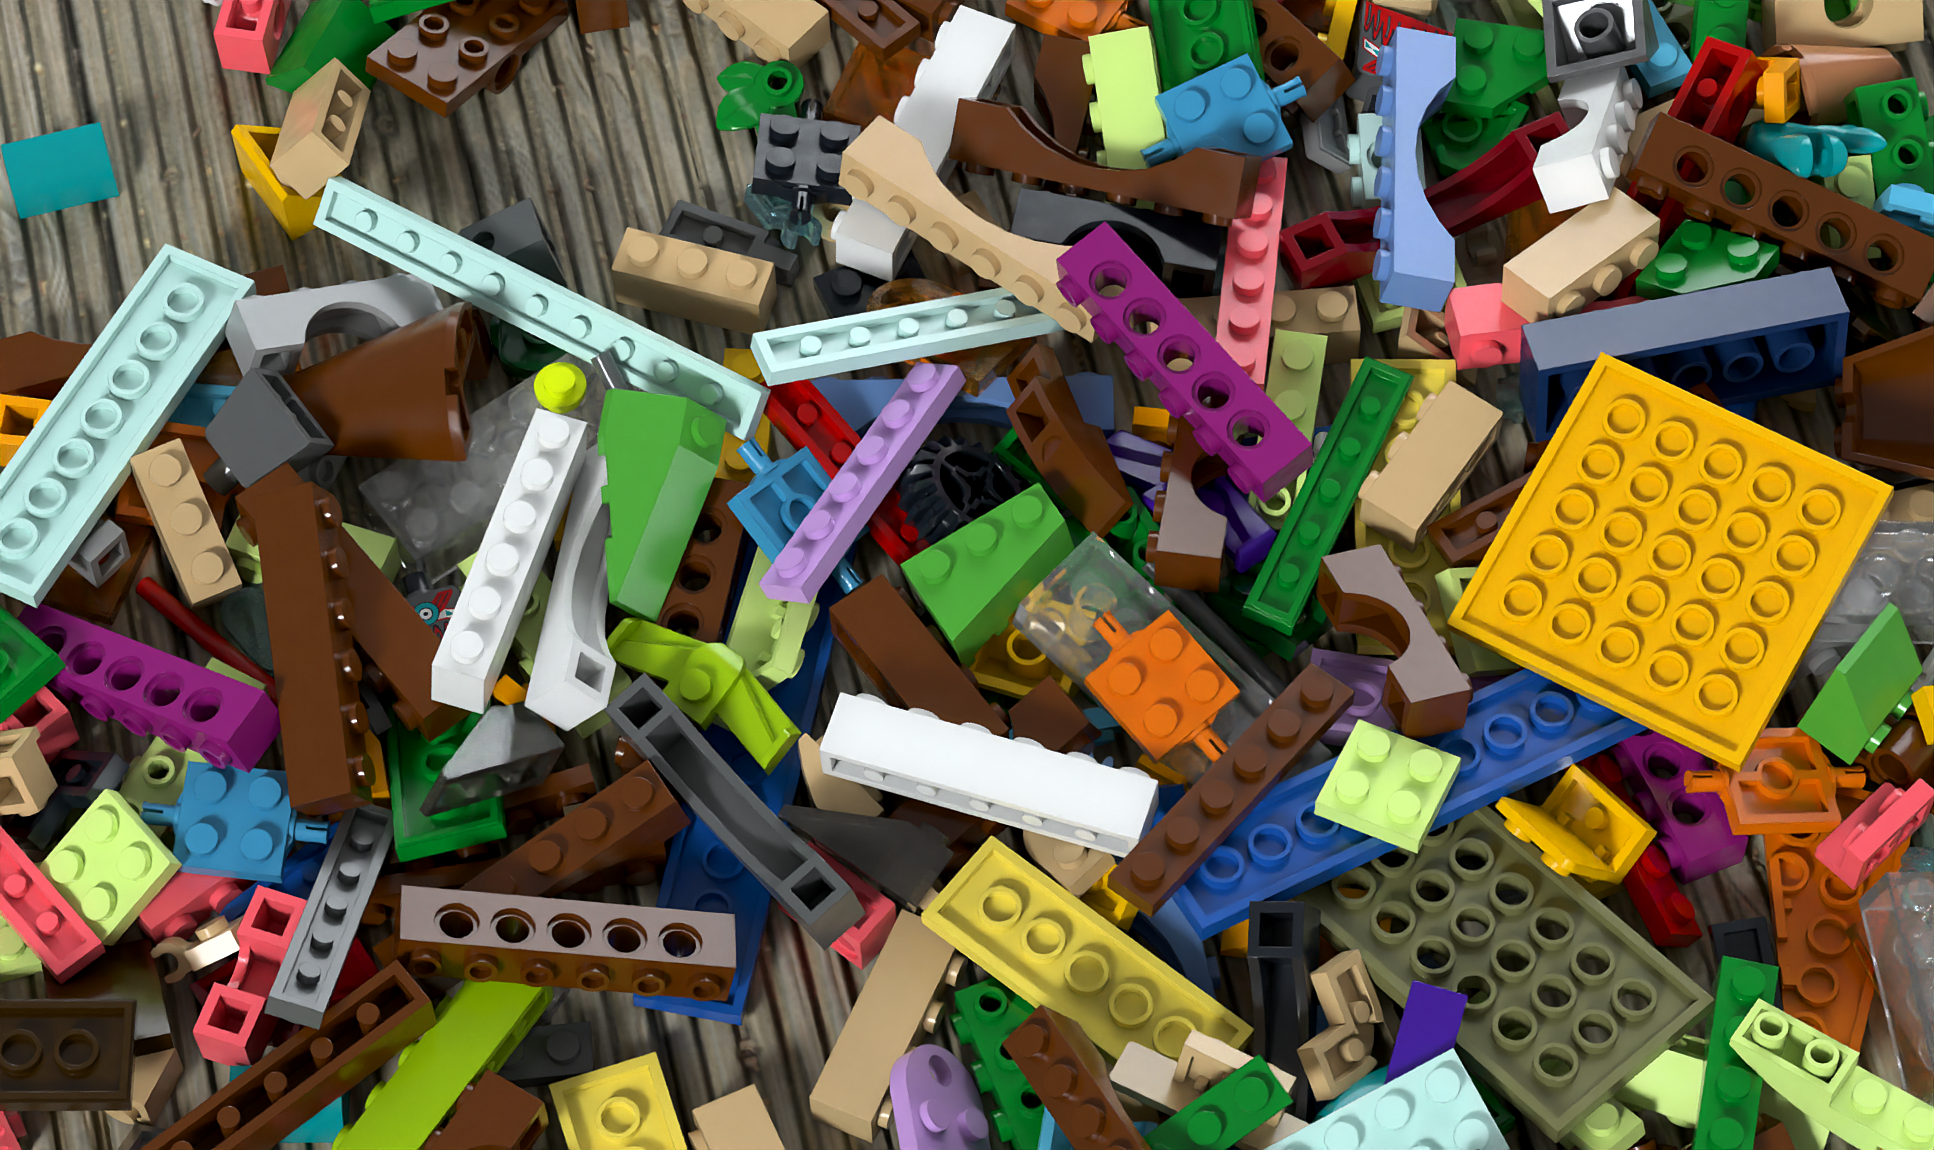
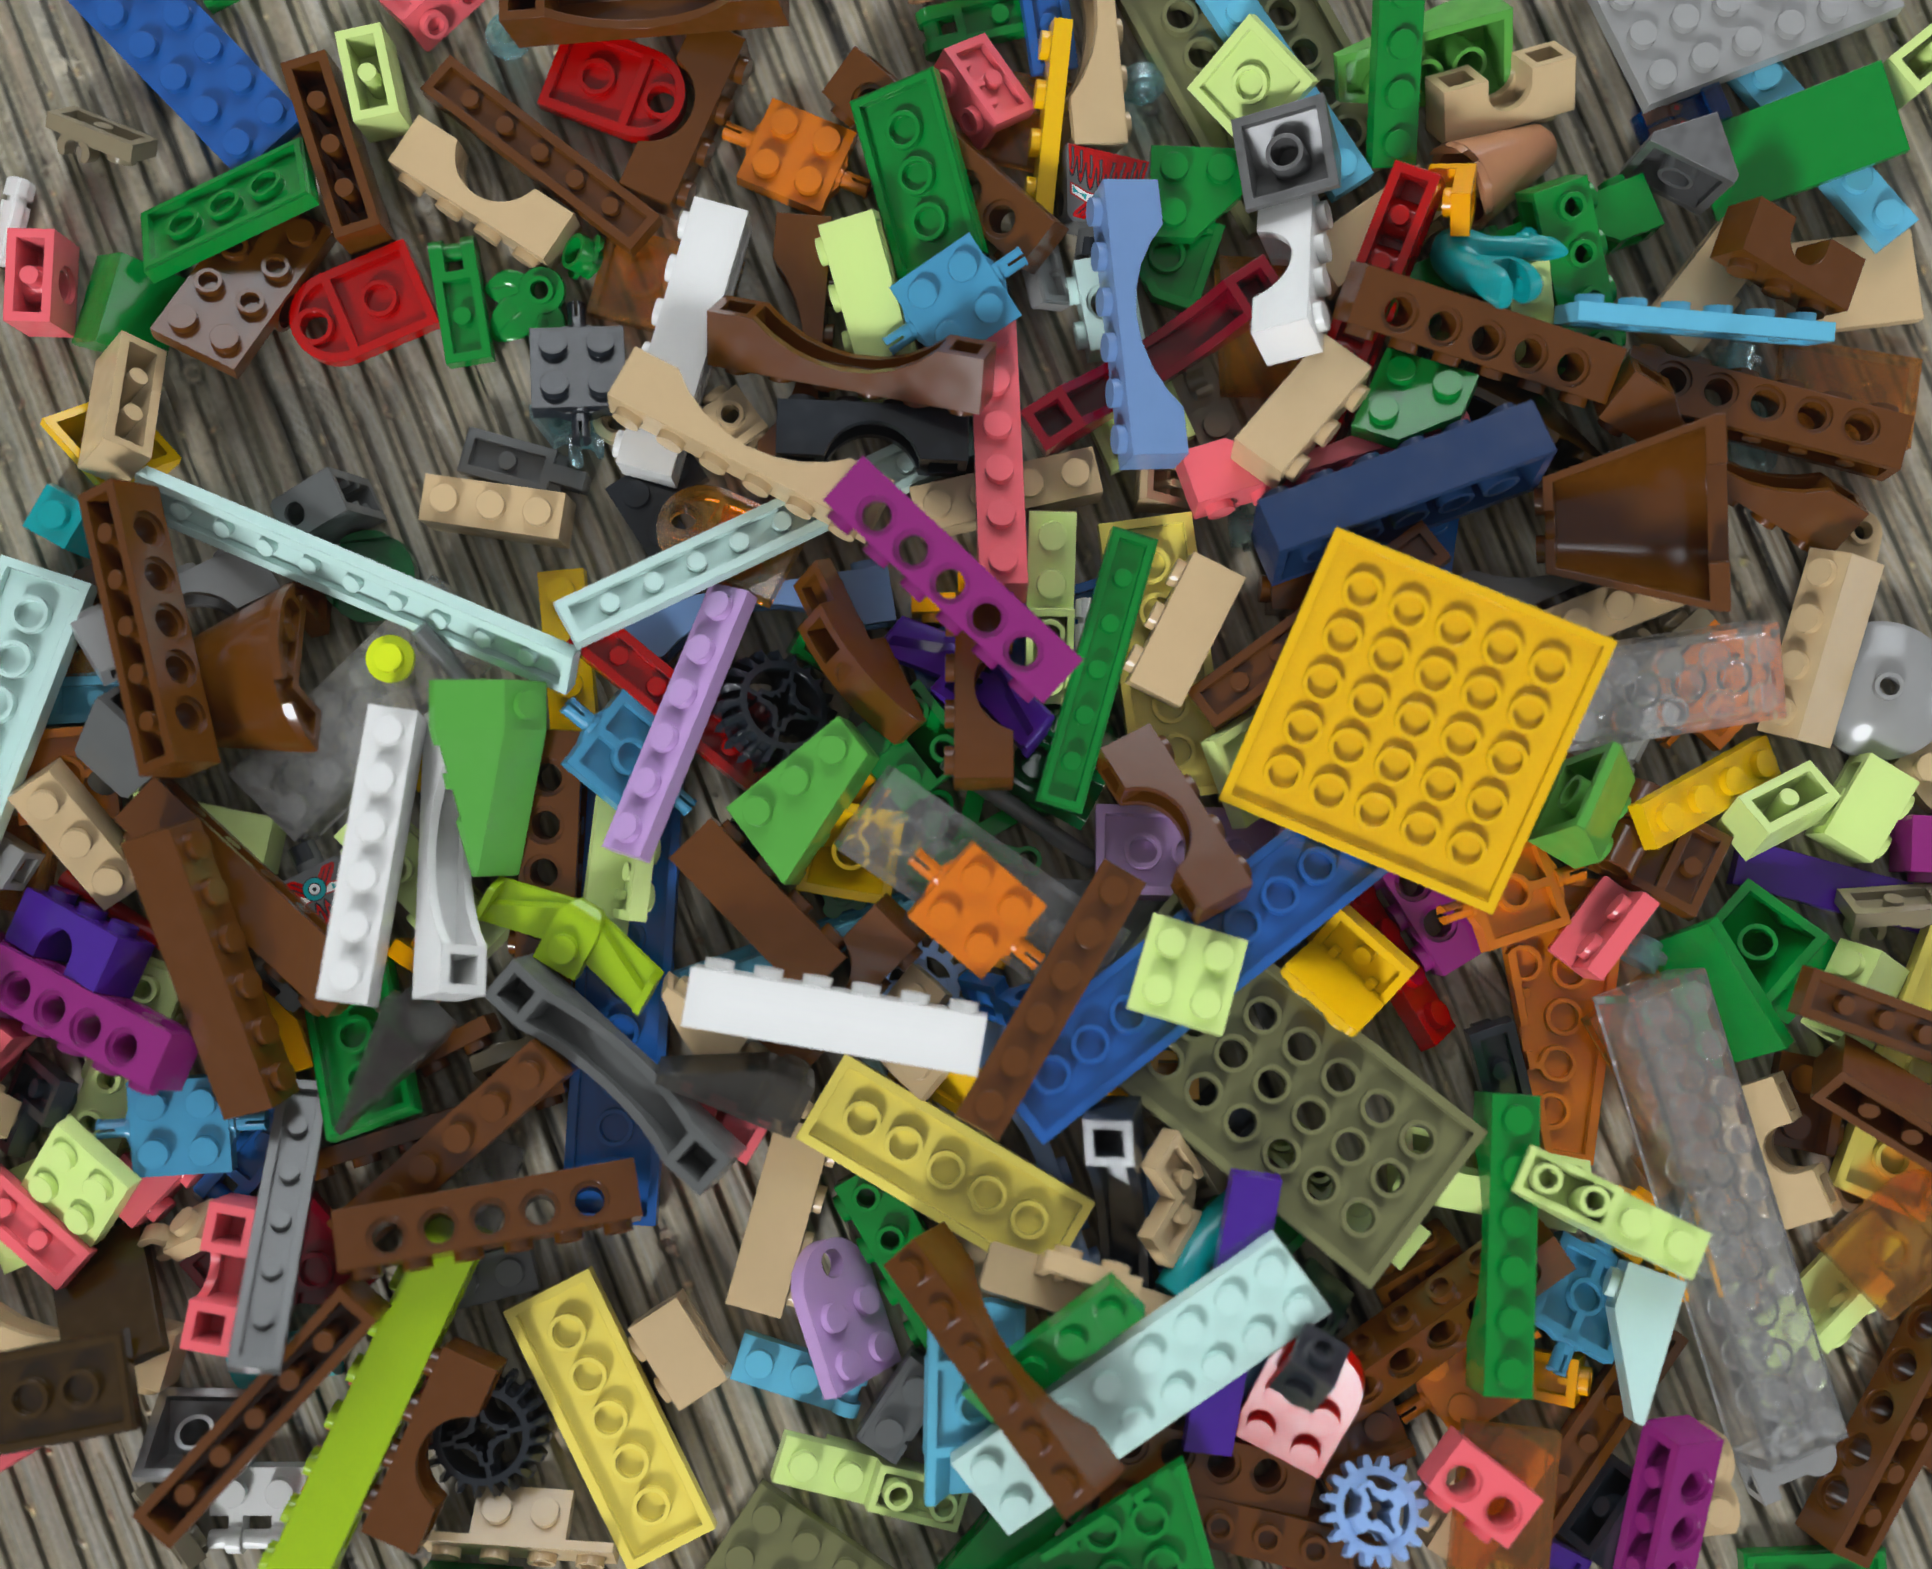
camera: 15 degrees left, 25 degrees up
none -> dark purple arch [4,885,155,999]
none -> teal slope [22,483,91,560]
none -> reddish brown brick [77,478,221,778]
none -> red plate [289,238,440,367]
none -> green plate [428,235,496,369]
none -> green plate [562,233,604,280]

